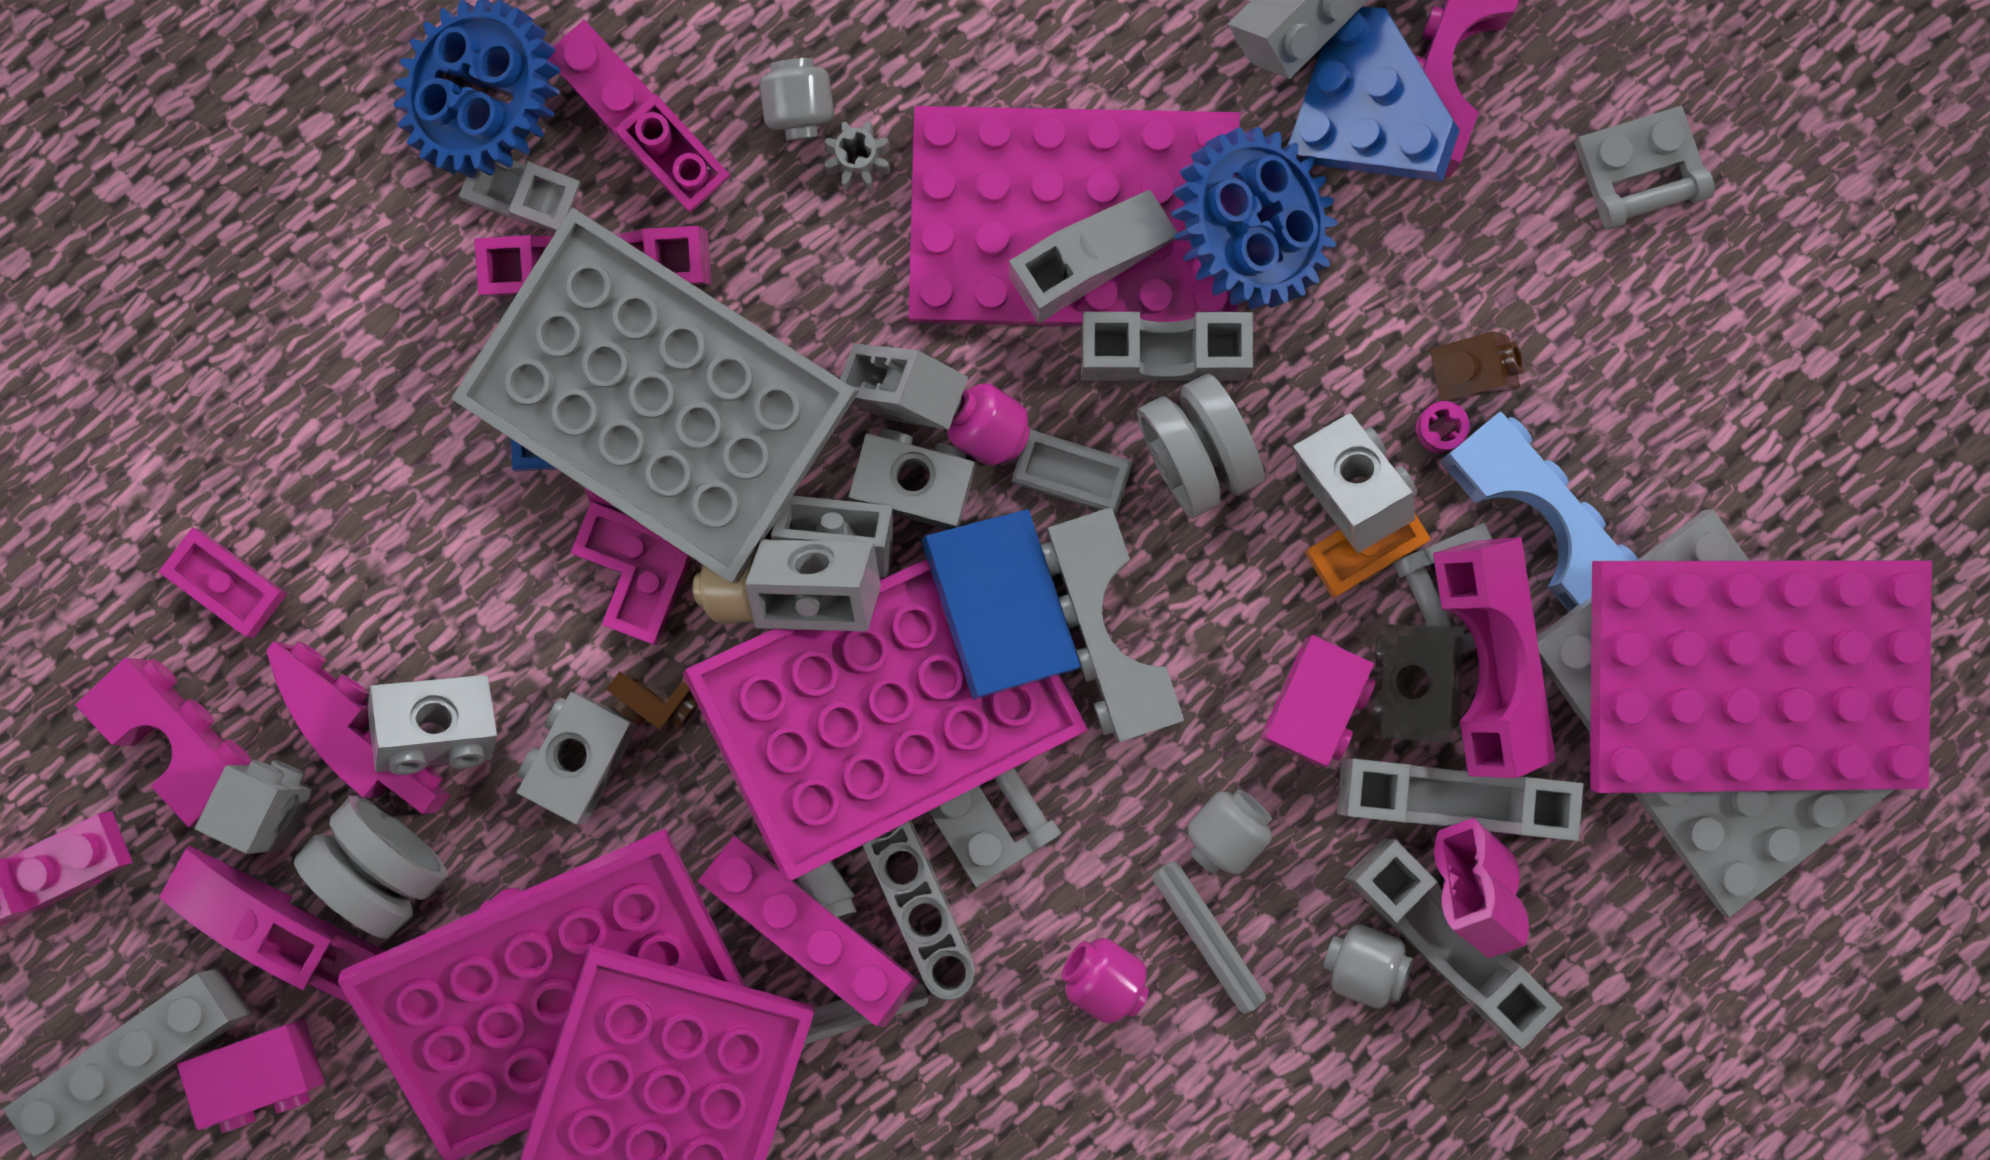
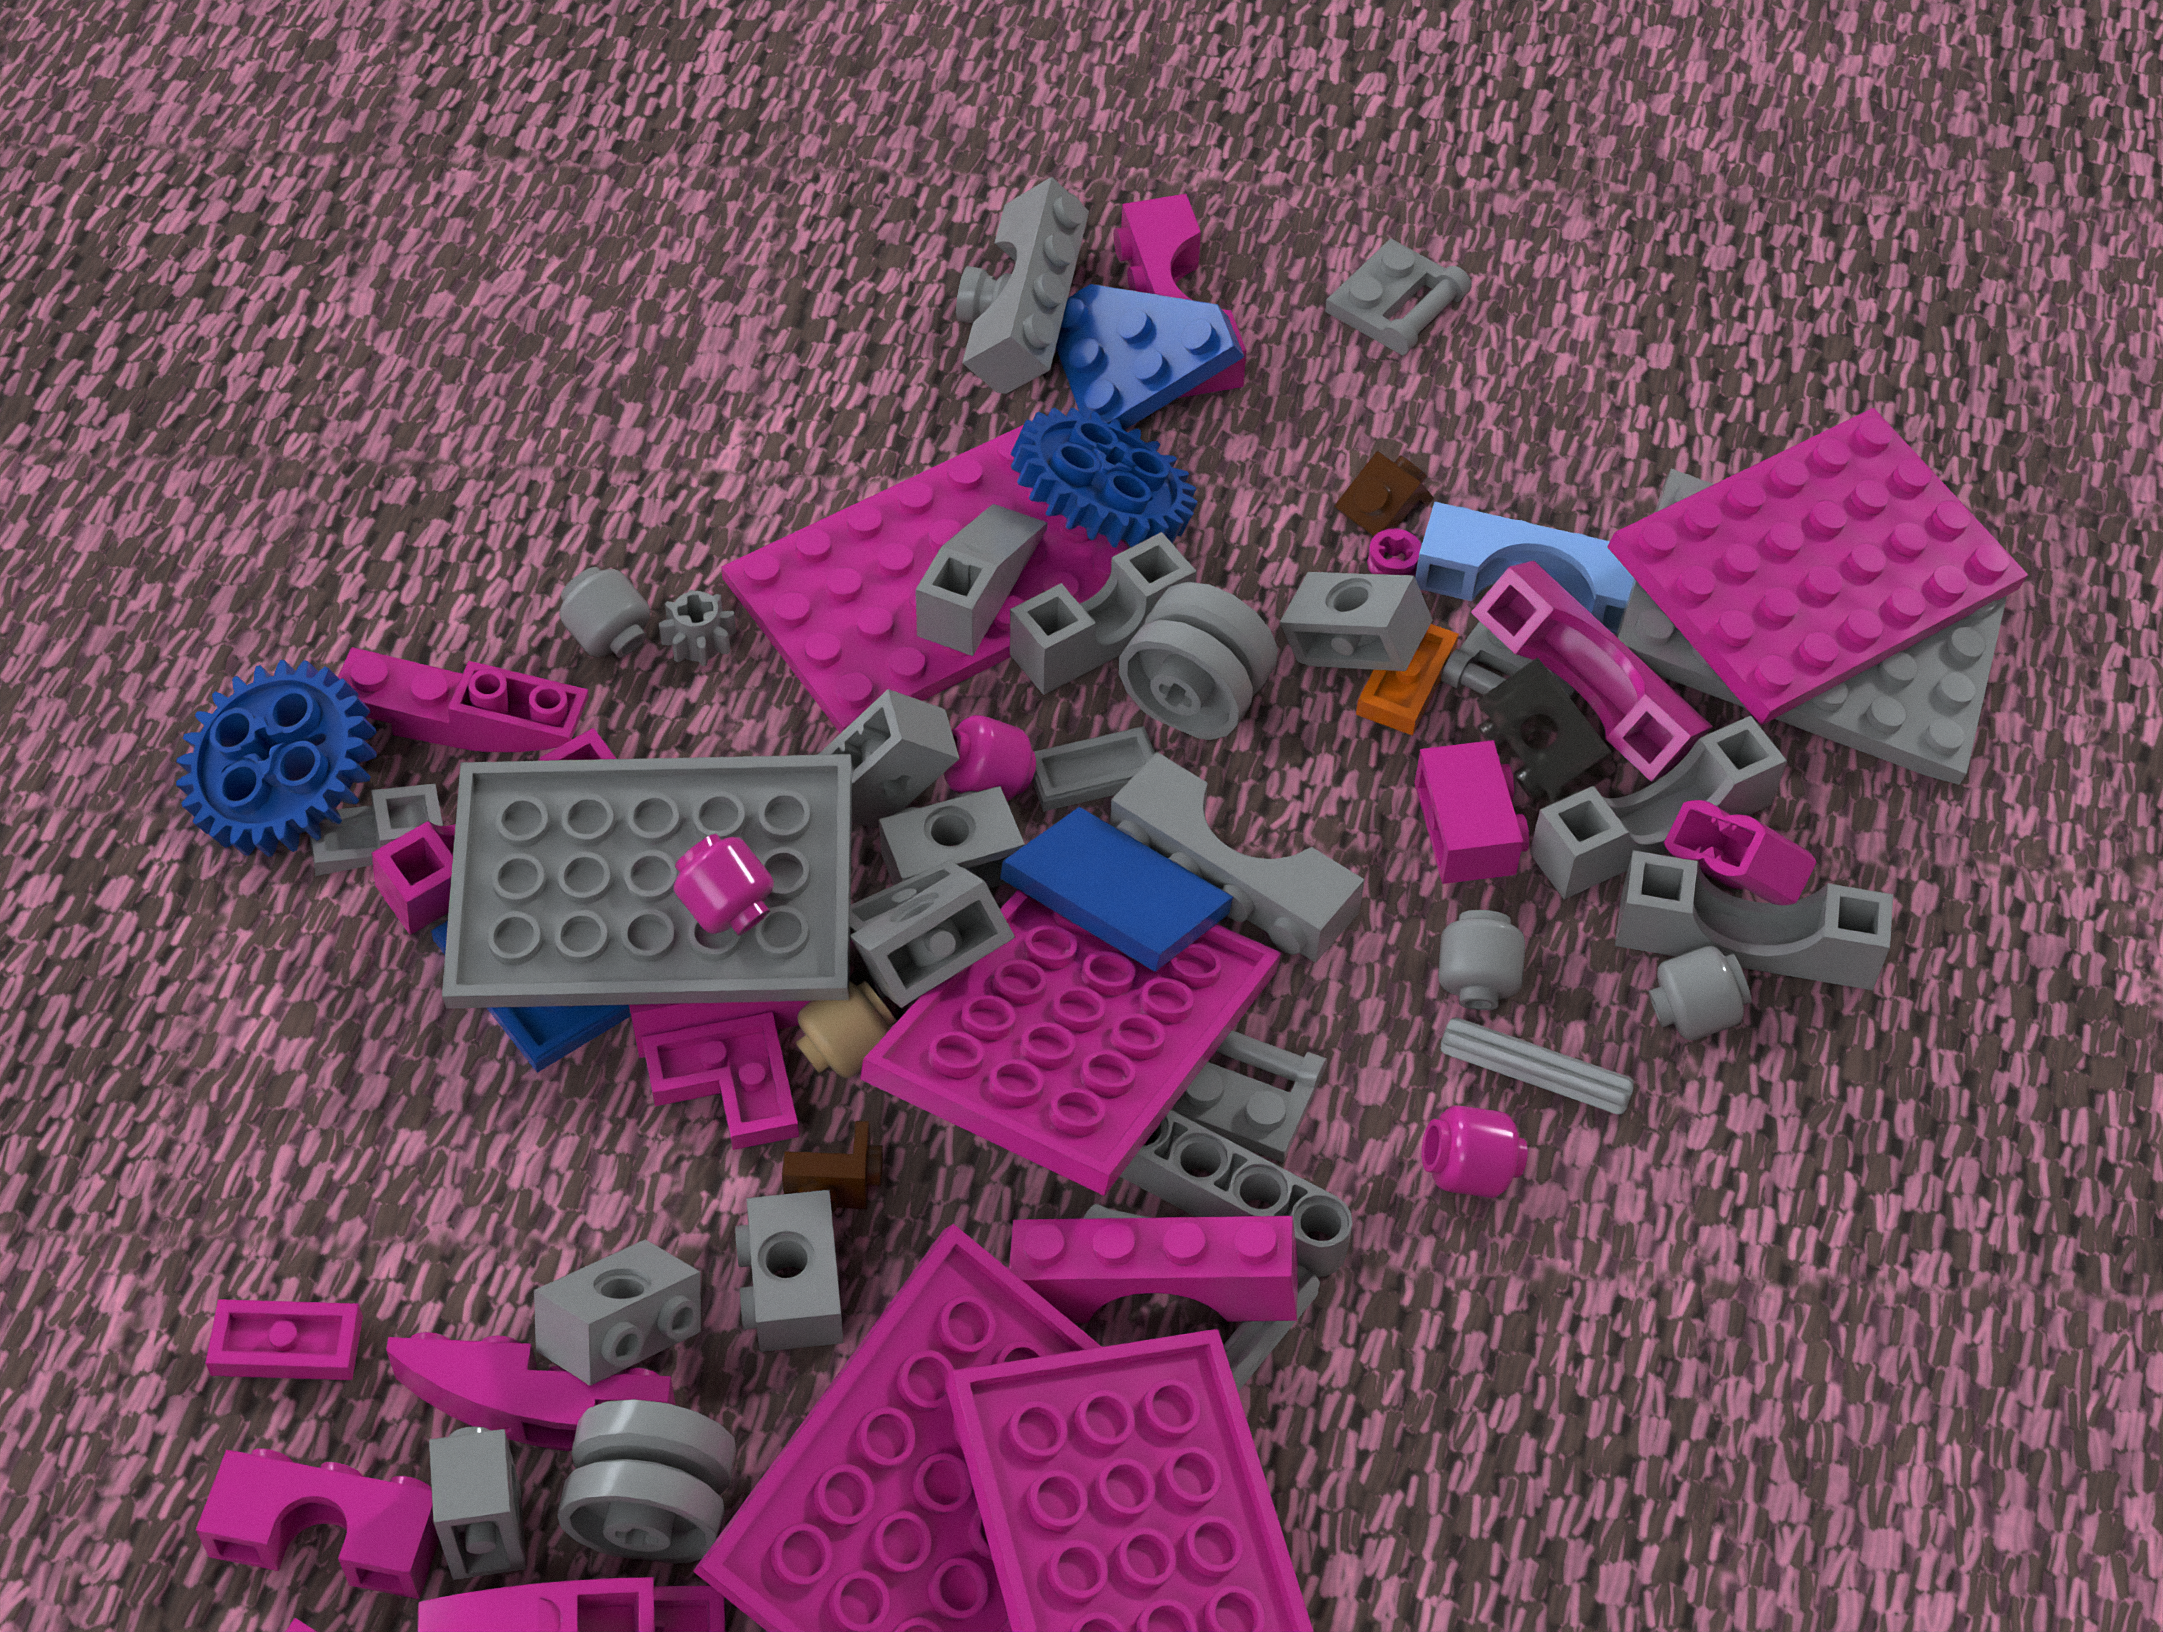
camera: 40 degrees left, 30 degrees down
none -> dark pink head [673,833,774,936]

